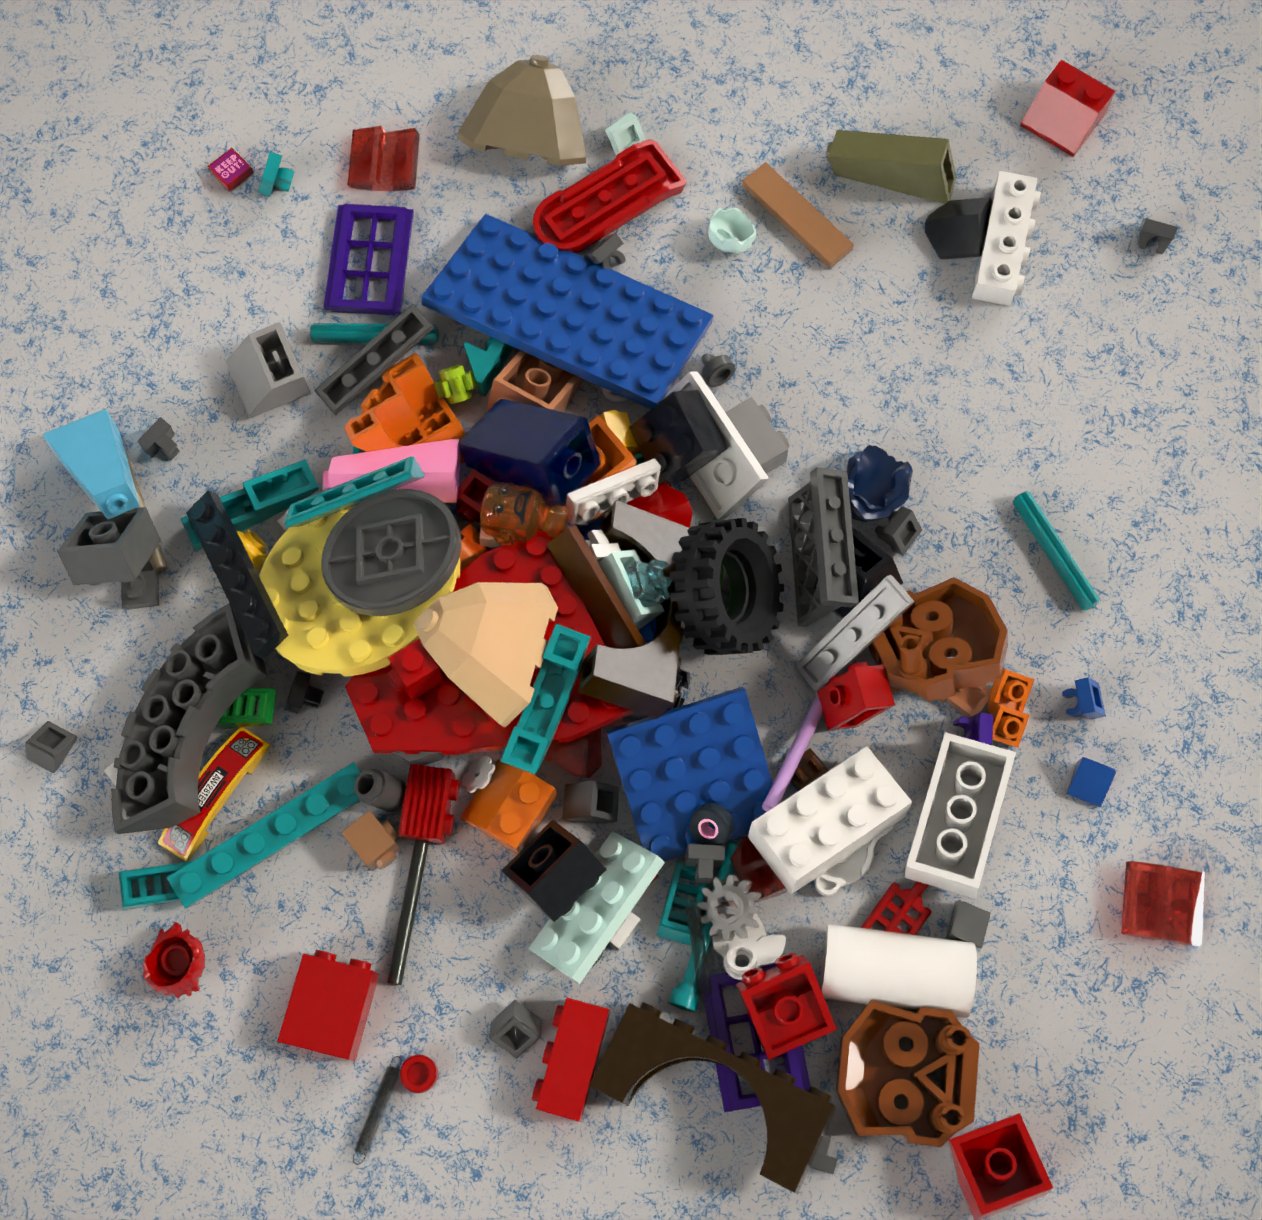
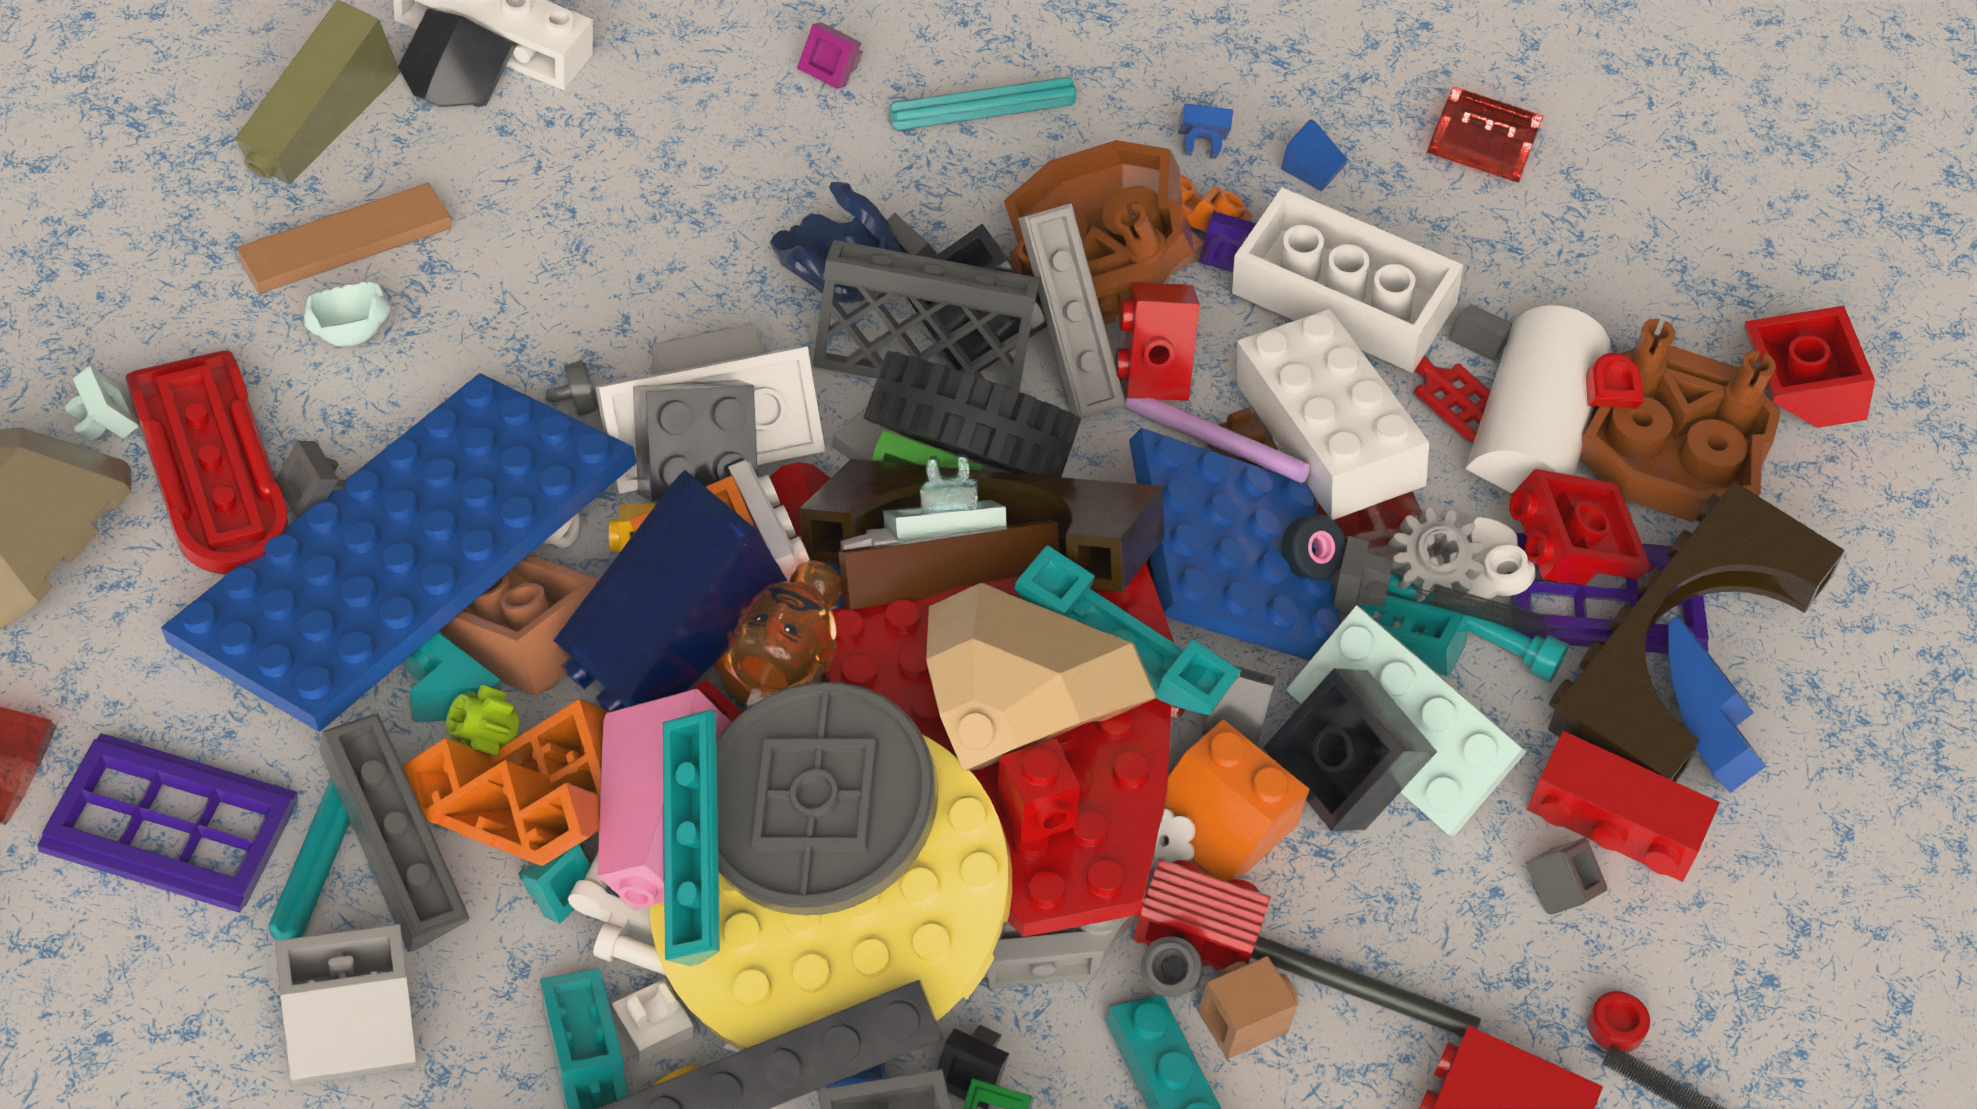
camera: 90 degrees left, 20 degrees down
none -> magenta tile [797,22,863,89]
none -> red tile [1586,353,1644,409]
none -> blue slope [1668,616,1766,793]

